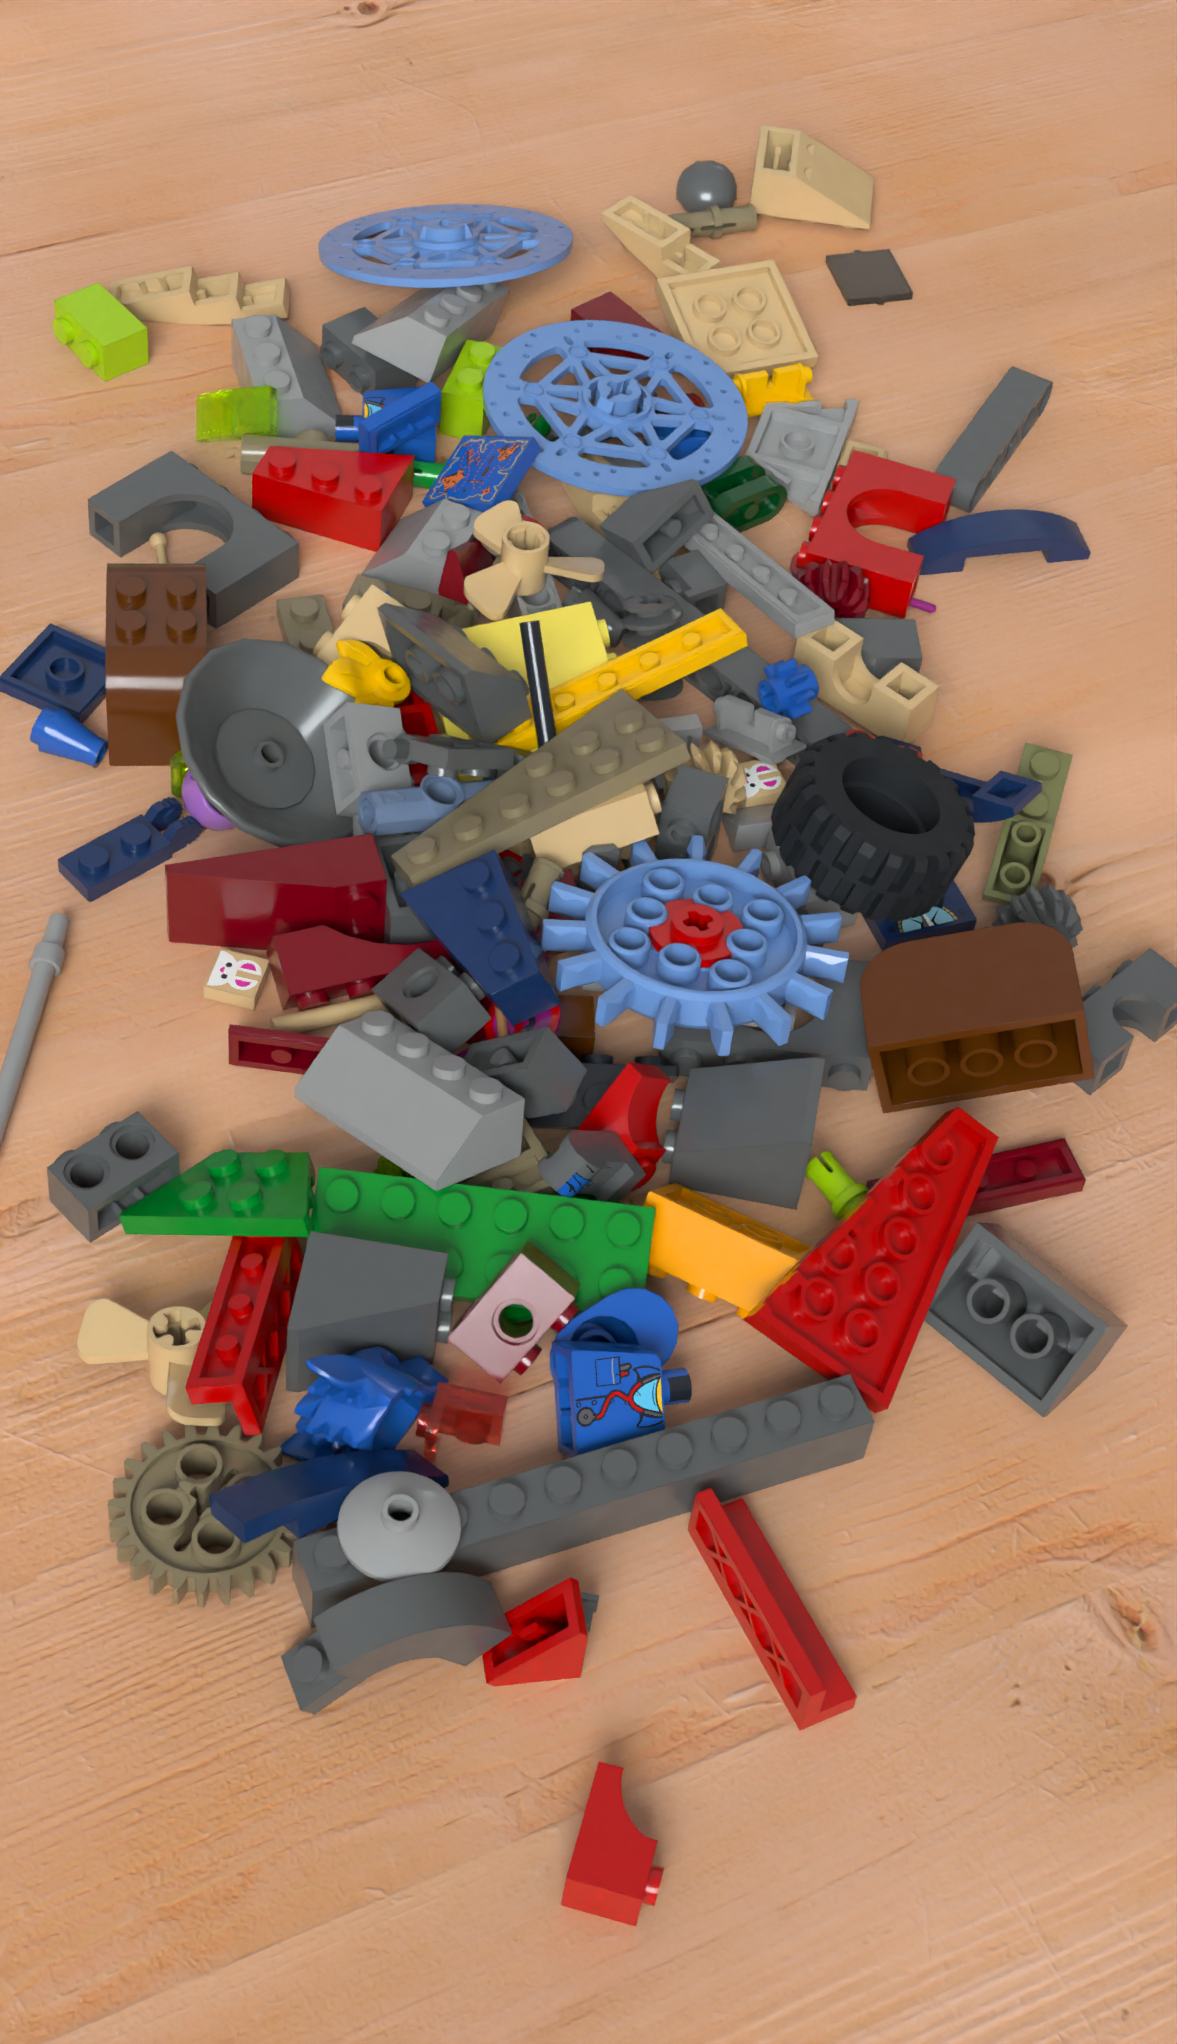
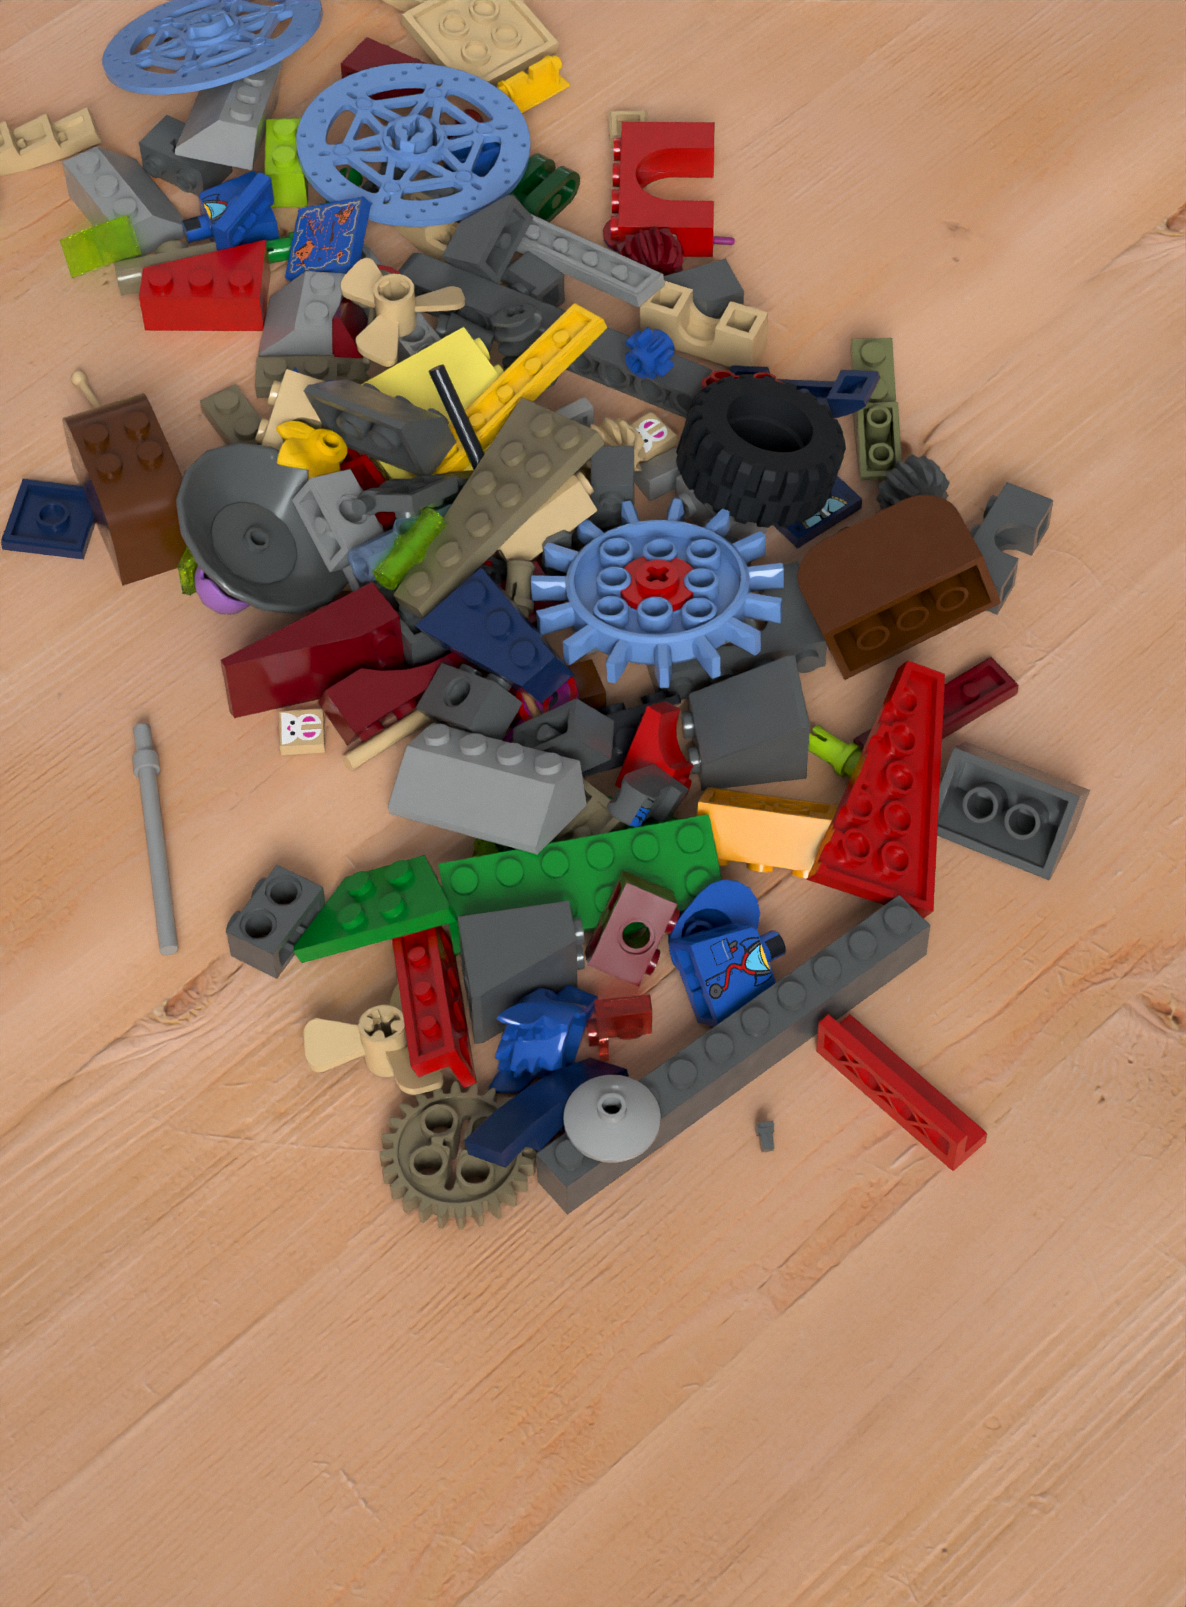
camera: 10 degrees left, 5 degrees up
blue cone [30,706,108,768] -> none
dark blue hinge [58,797,202,902] -> none
dark grey arch [88,450,299,629] -> none
dark red slope [228,1024,329,1075] -> none
dark grey arch [281,1572,513,1714] -> none
red slope [482,1577,588,1687] -> none
red arch [561,1761,665,1927] -> none
light grey hinge [703,694,806,764] -> none
light grey wing [745,399,860,516] -> none
dark blue slope [907,509,1091,576] -> none
dark grey beam [935,366,1053,513] -> none
none -> clear neon green pin [372,508,447,590]

